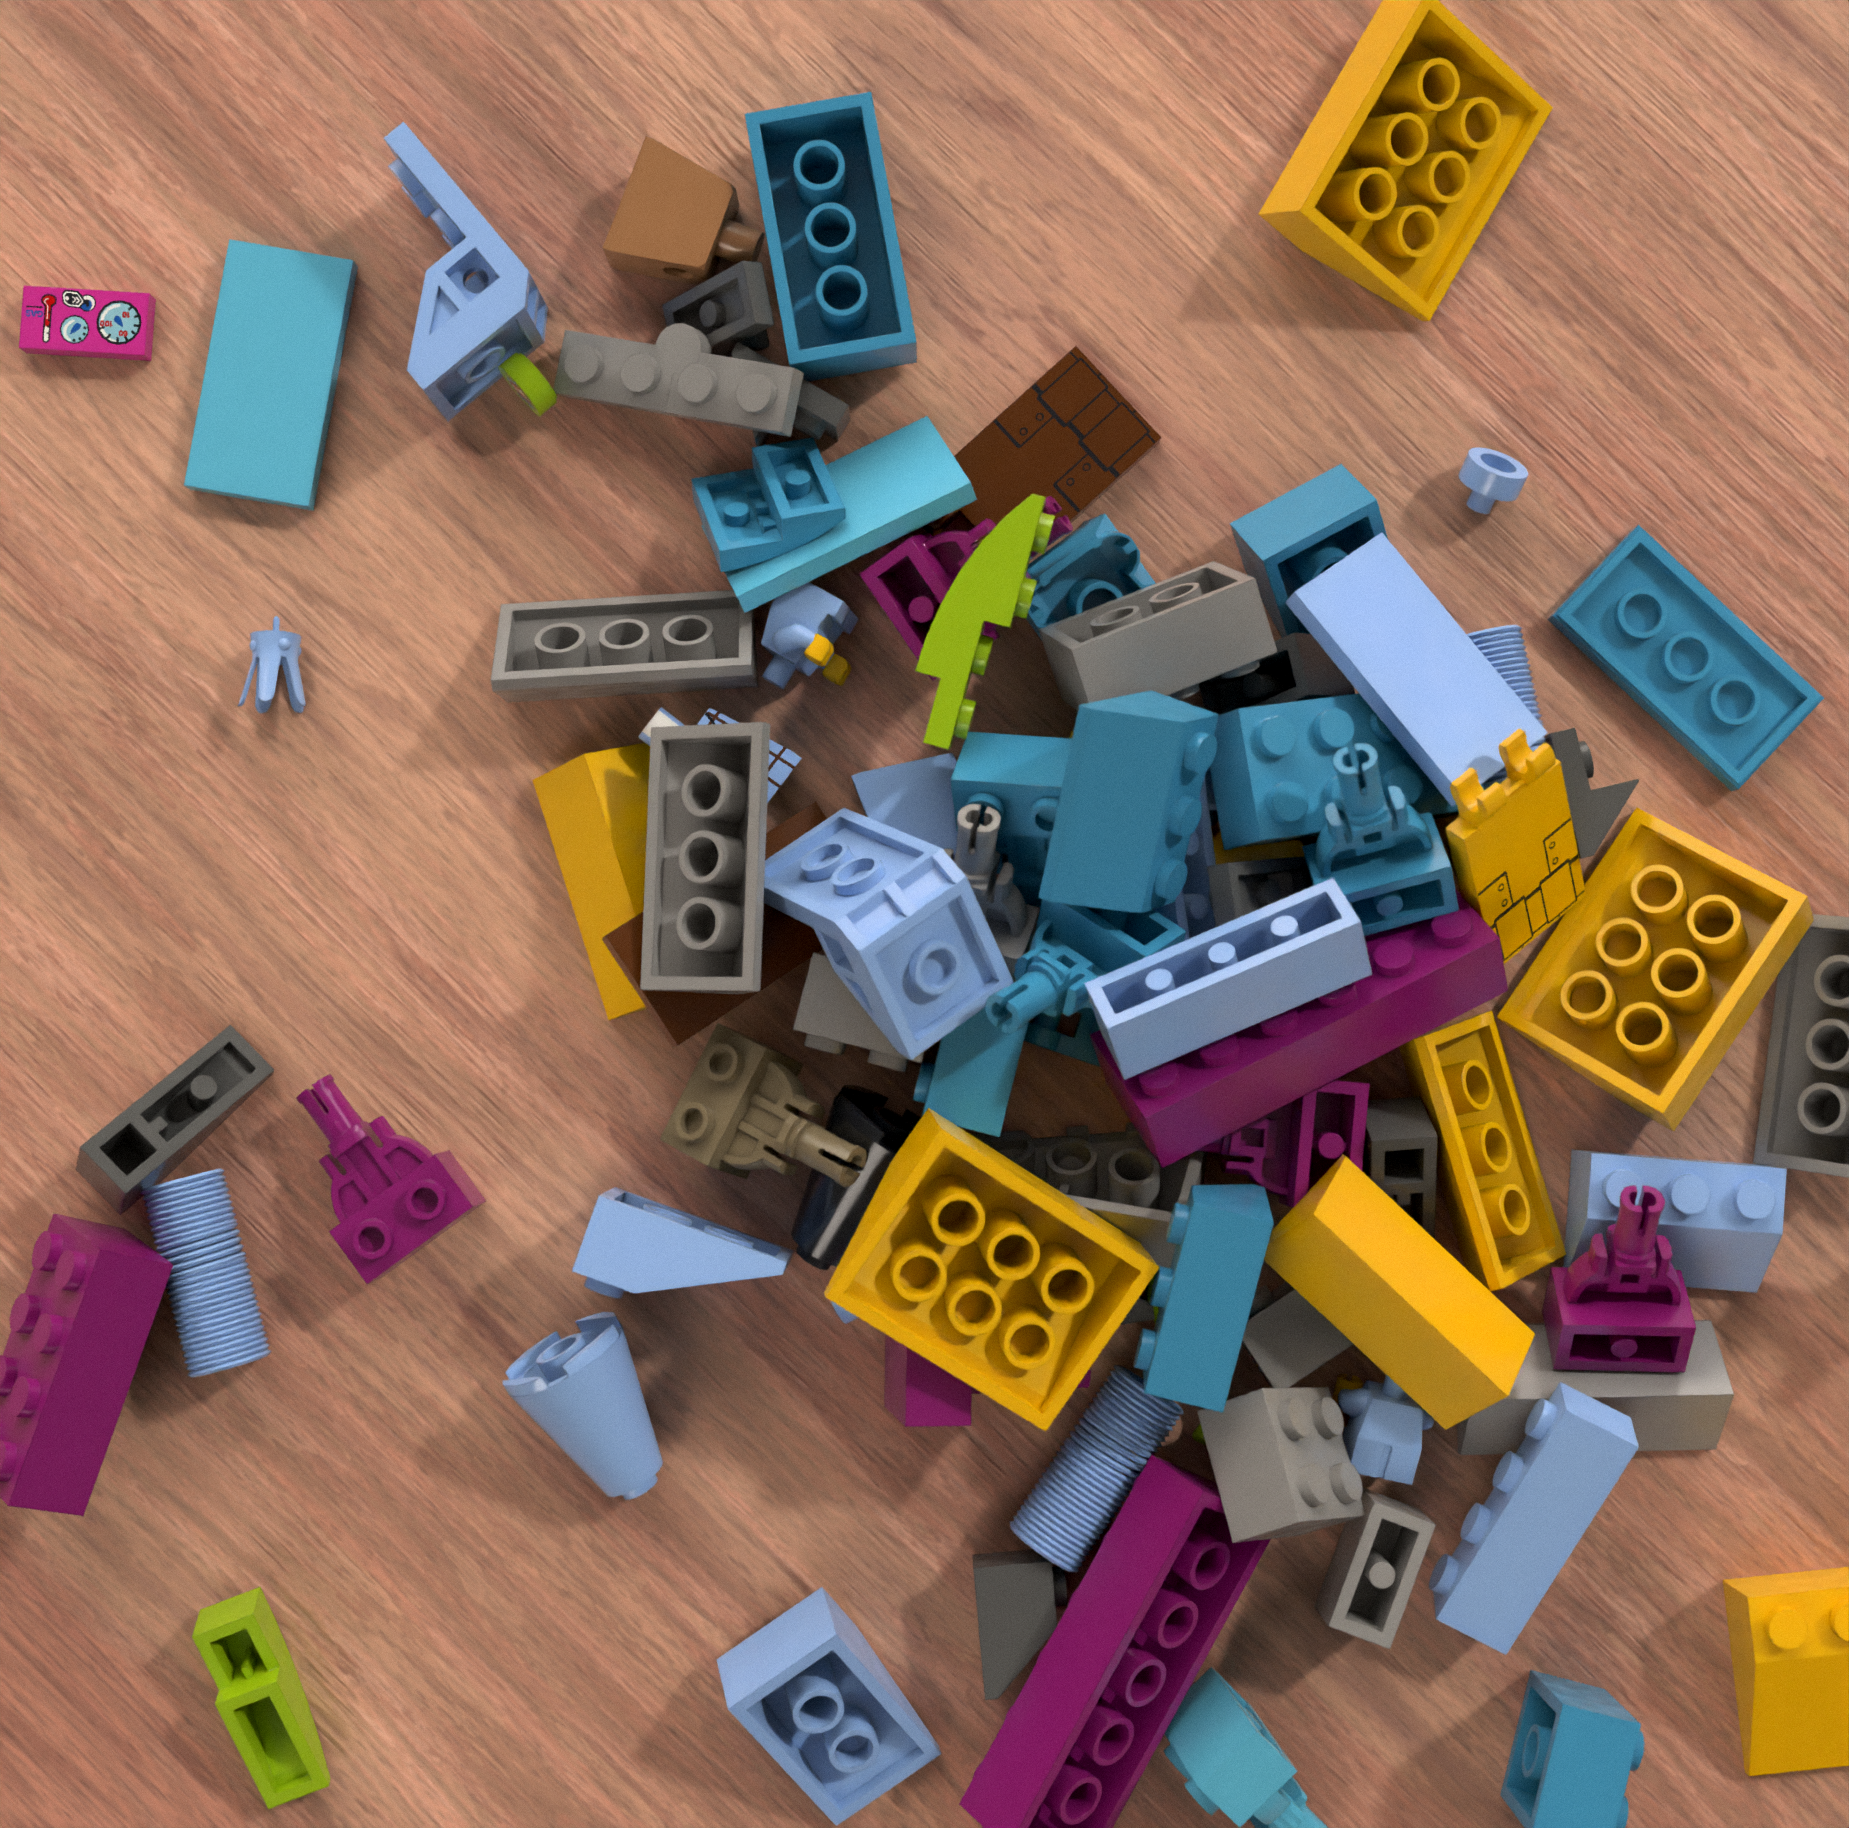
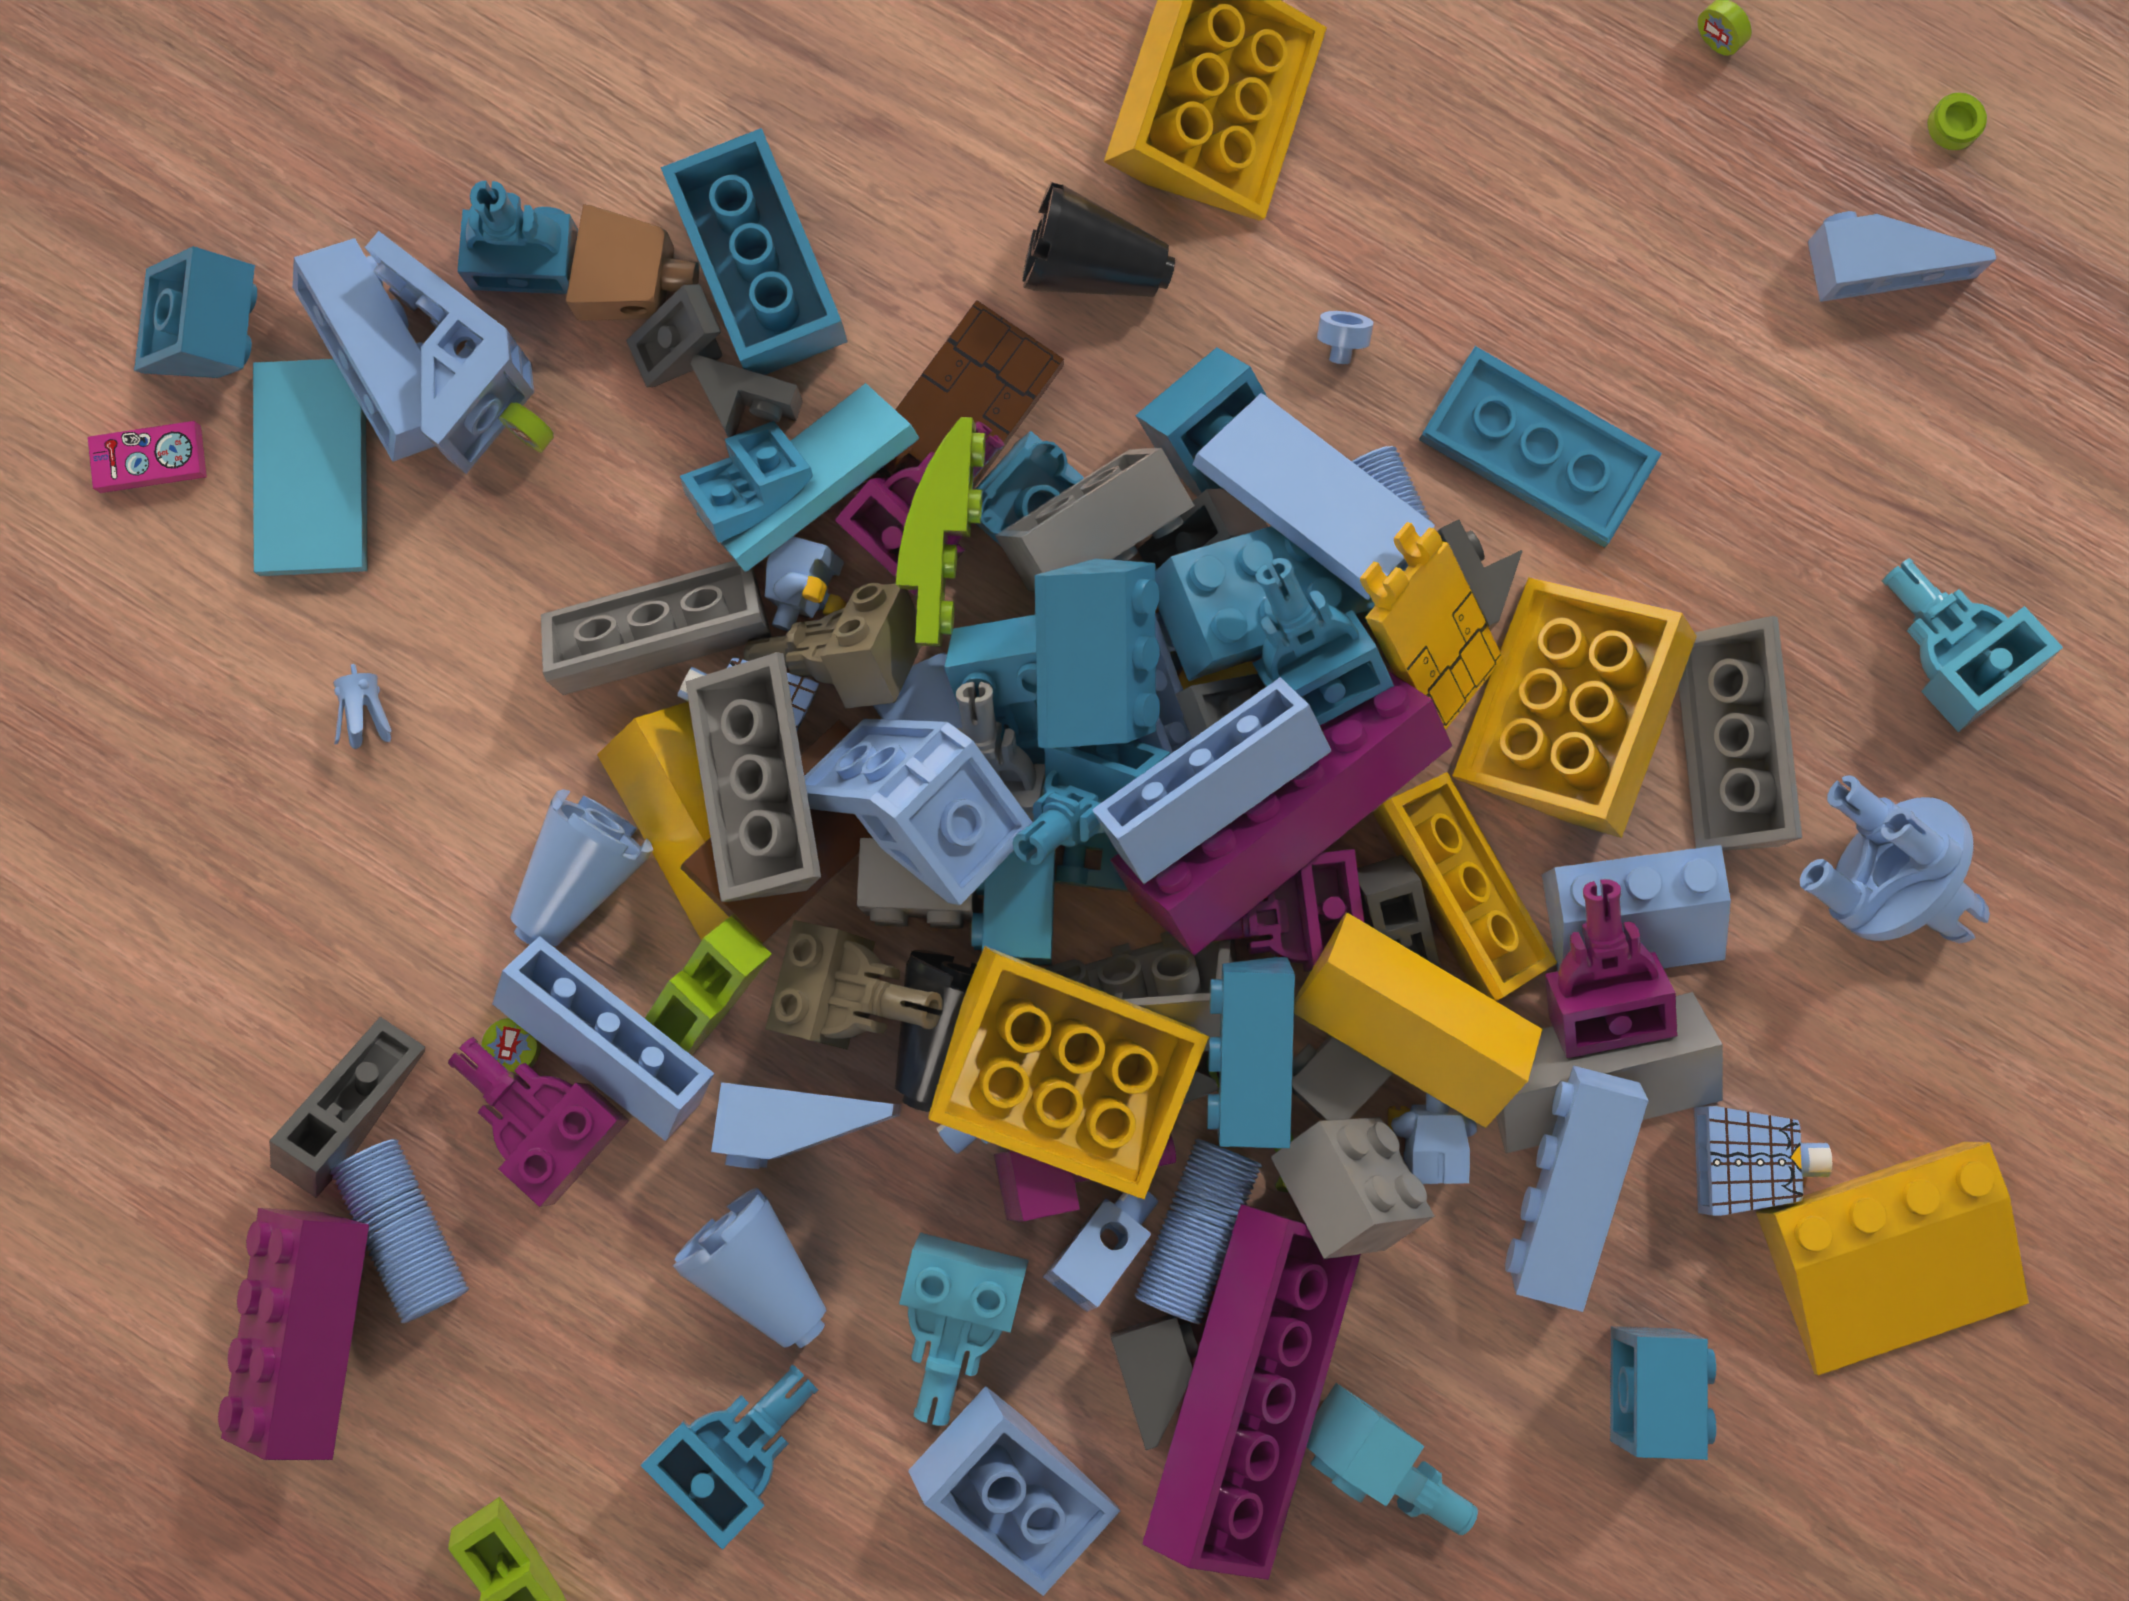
camera: 10 degrees left, 5 degrees down
light grey hinge [553,323,804,437] -> none
light grey brick [1314,1488,1436,1649] -> none
none -> dark azure slope [134,246,257,378]
none -> light blue brick [292,238,435,462]
none -> dark azure brick [457,181,579,294]
none -> tile [481,1018,541,1074]
none -> light blue brick [492,936,714,1141]
none -> light blue cone [510,789,653,946]
none -> dark azure brick [640,1364,819,1550]
none -> lime slope [645,916,772,1055]
none -> dark tan brick [744,583,921,708]
none -> medium azure brick [899,1233,1028,1426]
none -> black cone [1022,182,1175,297]
none -> light blue torso [1043,1192,1158,1312]
none -> light blue torso [1694,1106,1832,1216]

